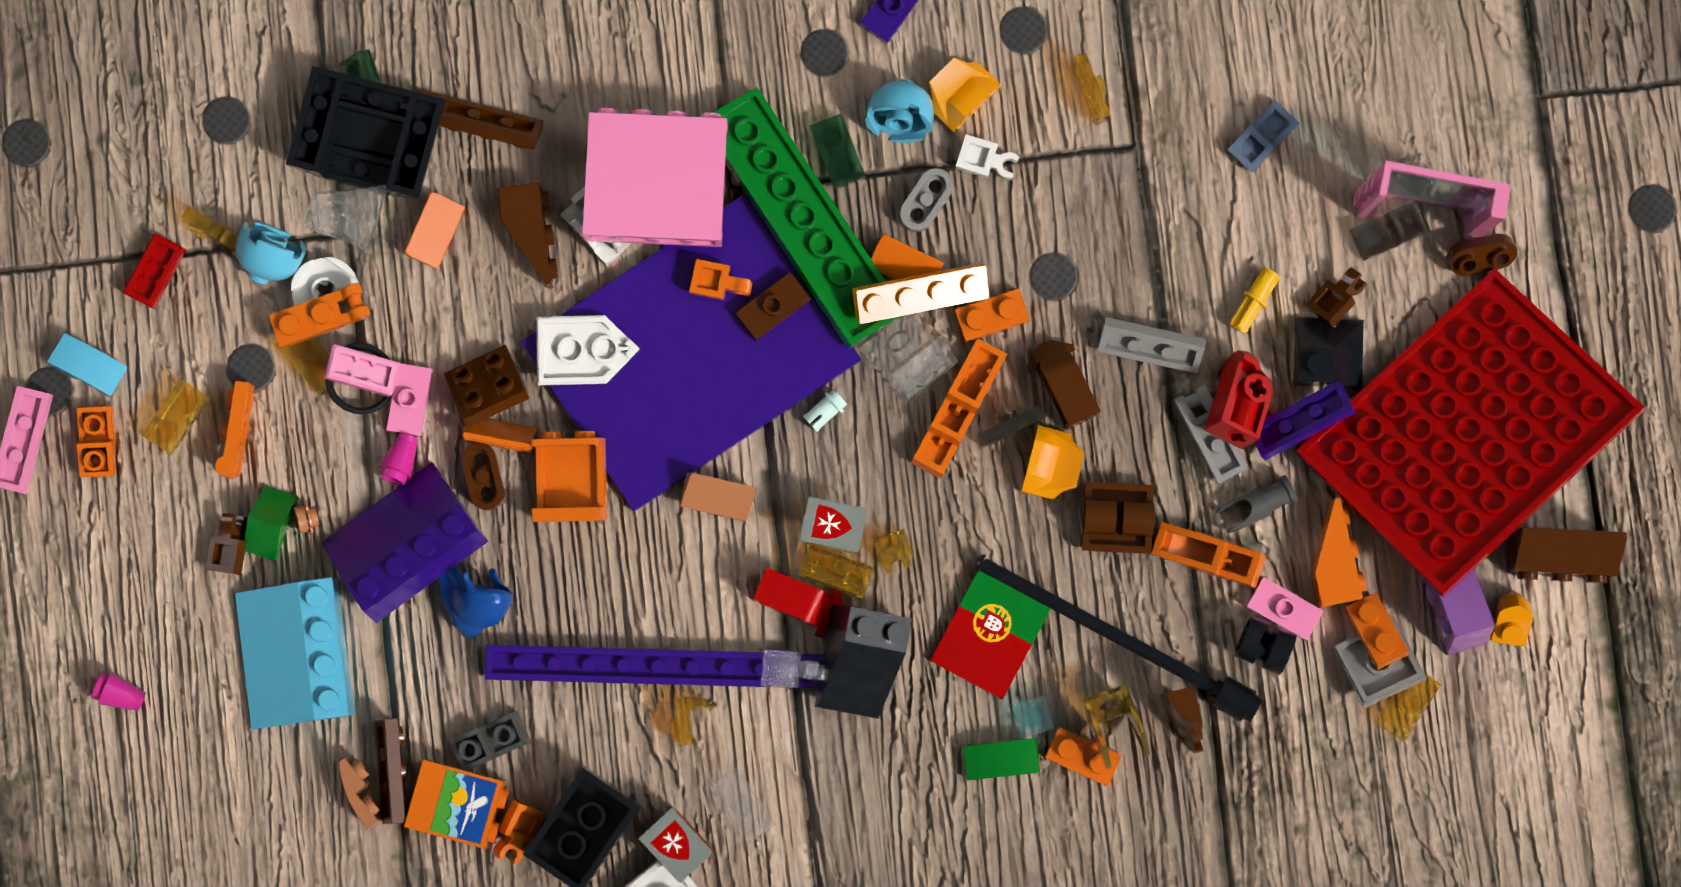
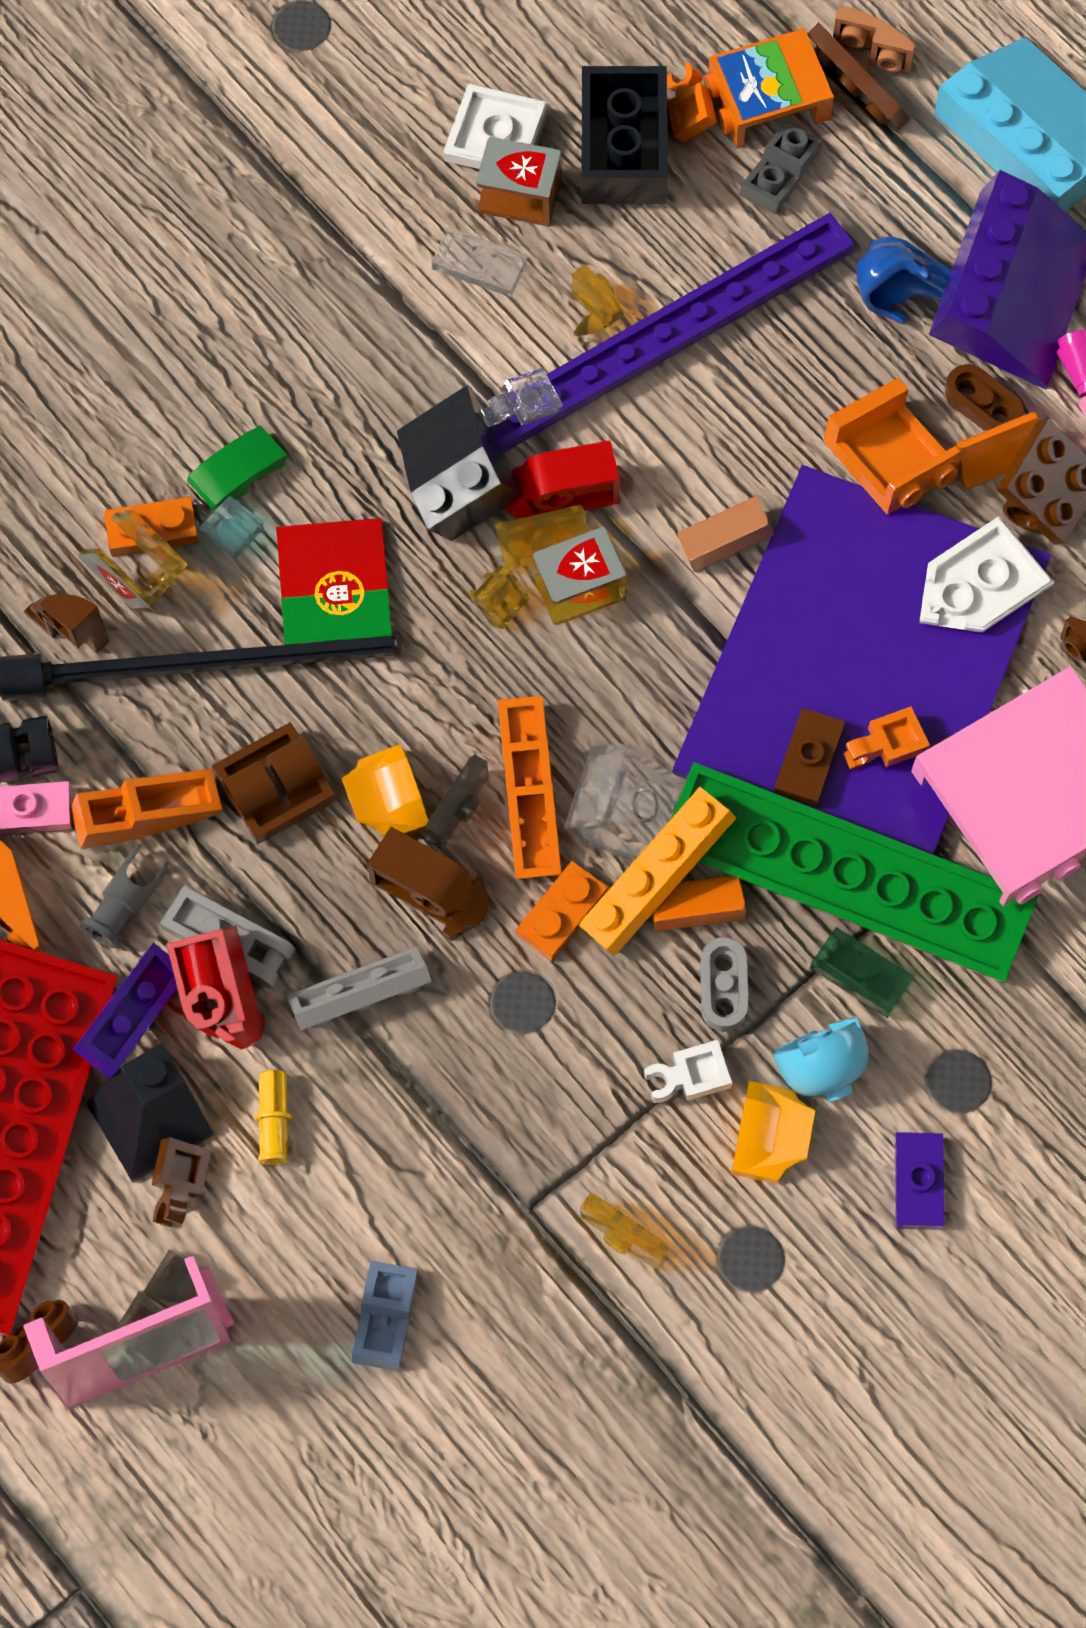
camera: 150 degrees right, 15 degrees down
light aqua pin [803,389,847,432] -> none

